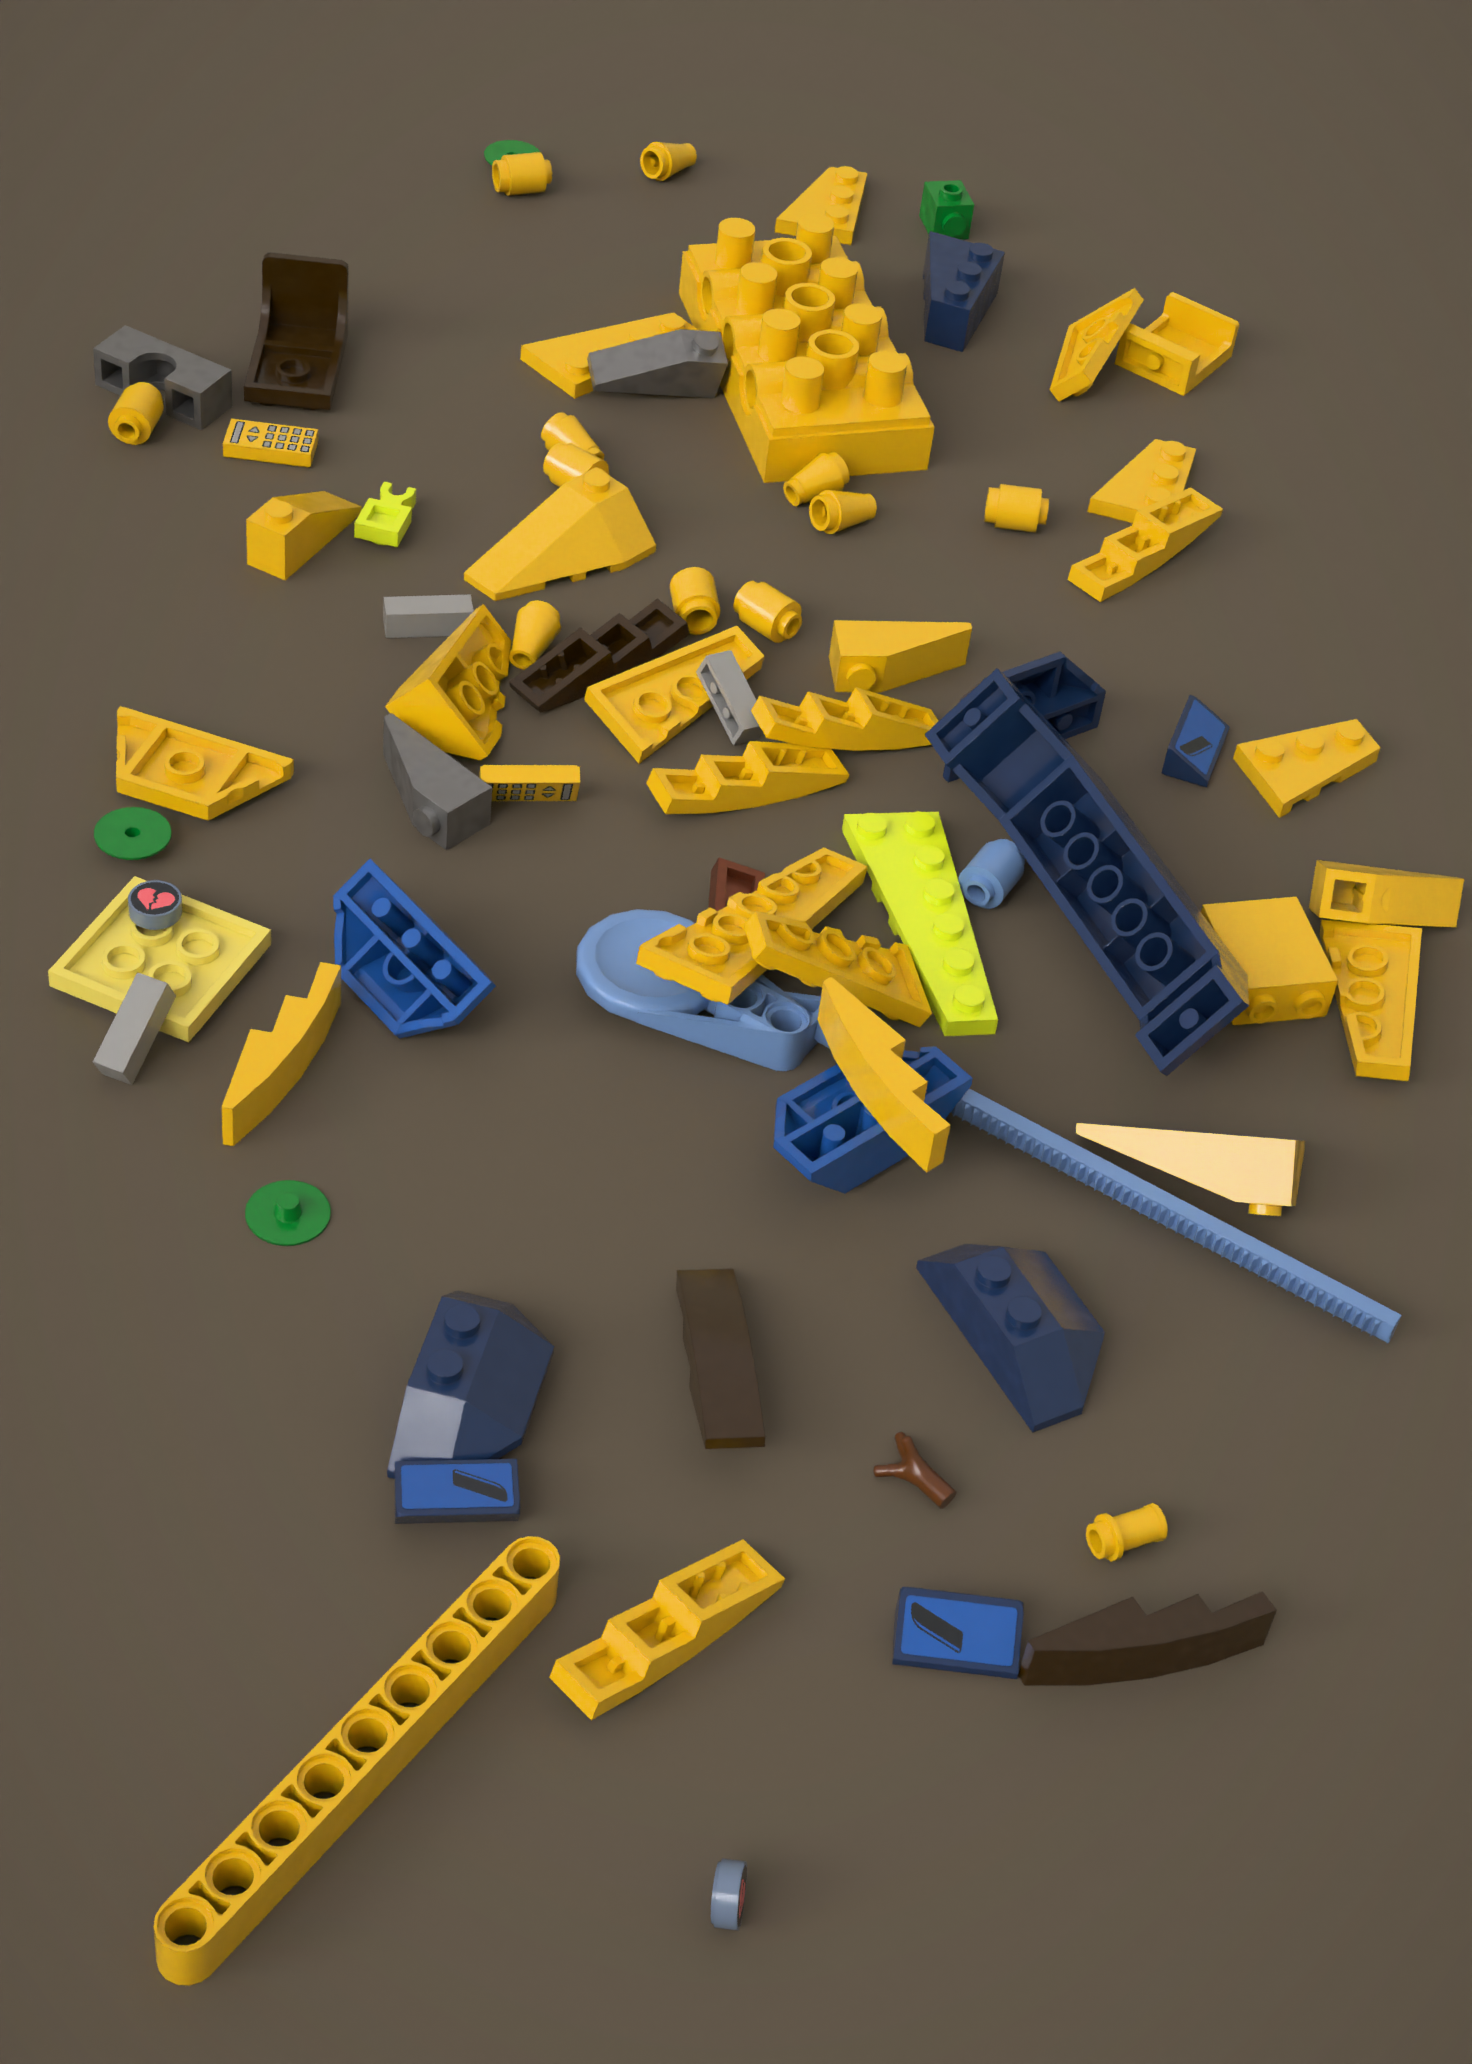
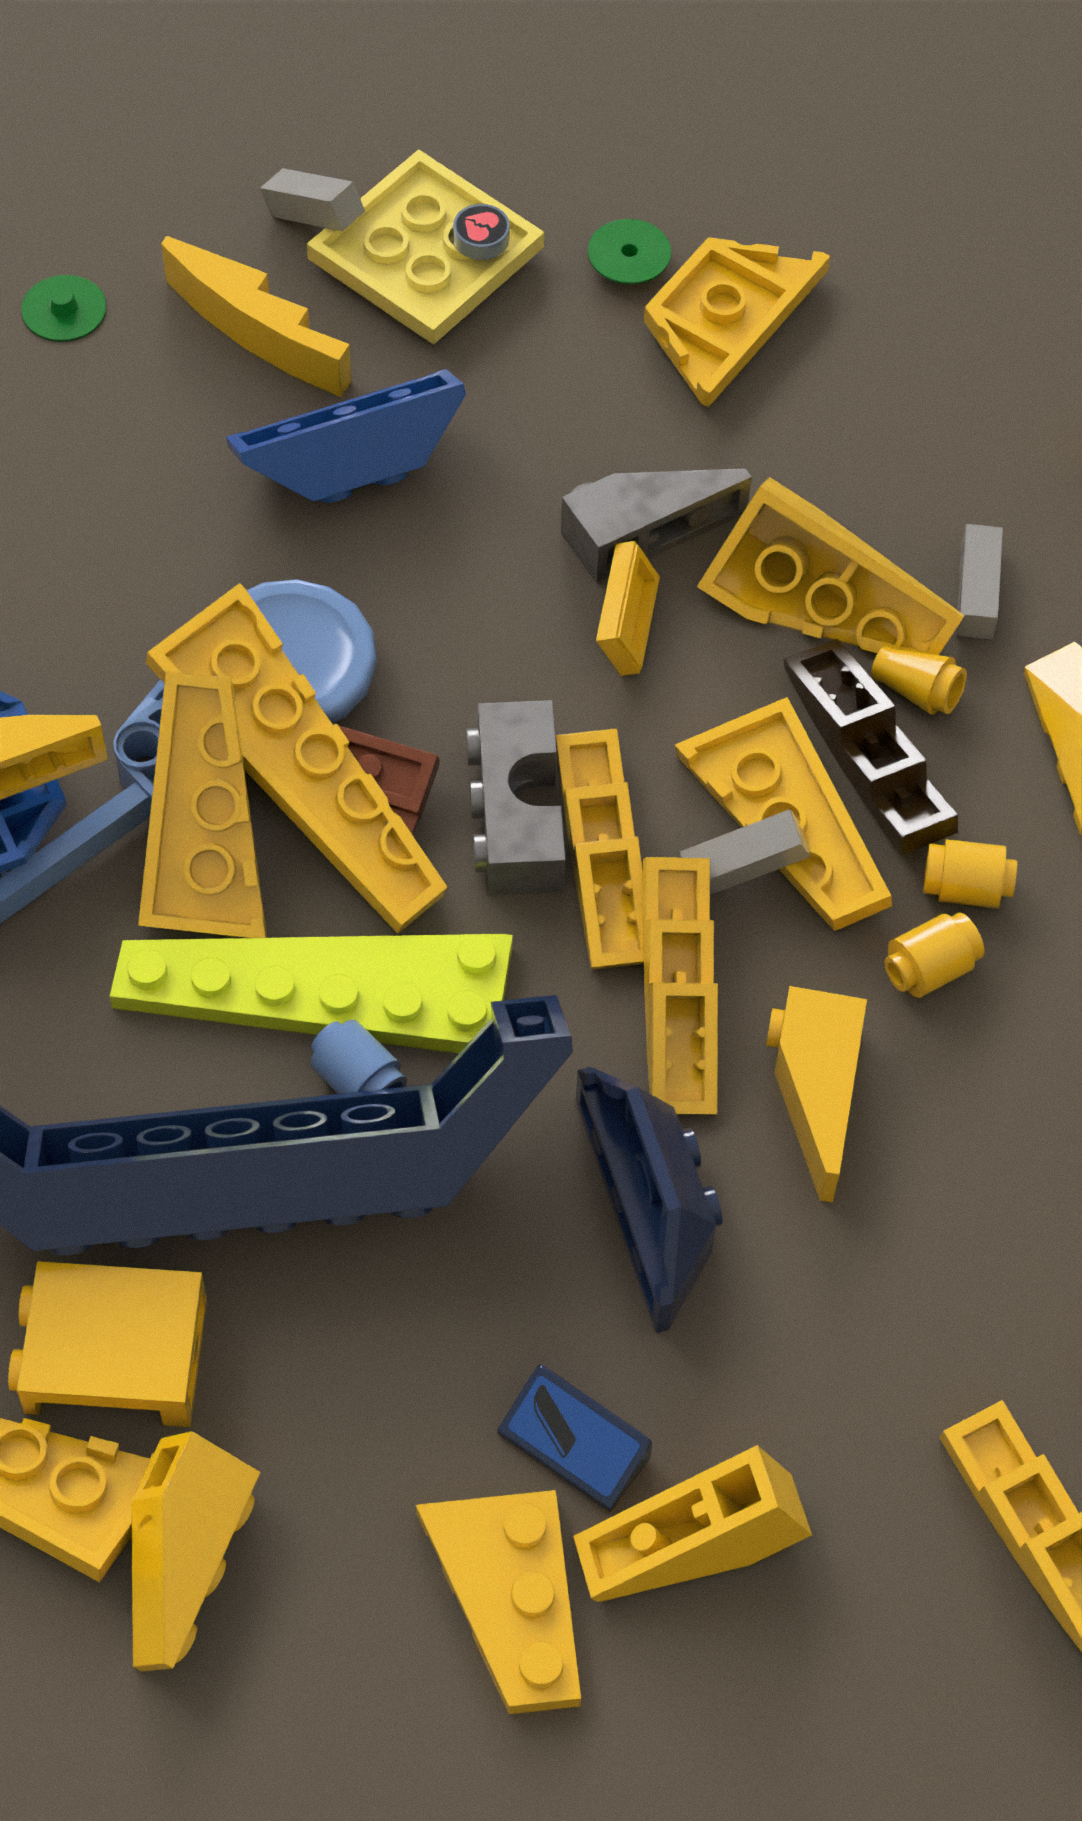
camera: 110 degrees right, 15 degrees up
none -> flat silver arch [466,700,565,896]
none -> yellow slope [573,1445,812,1603]

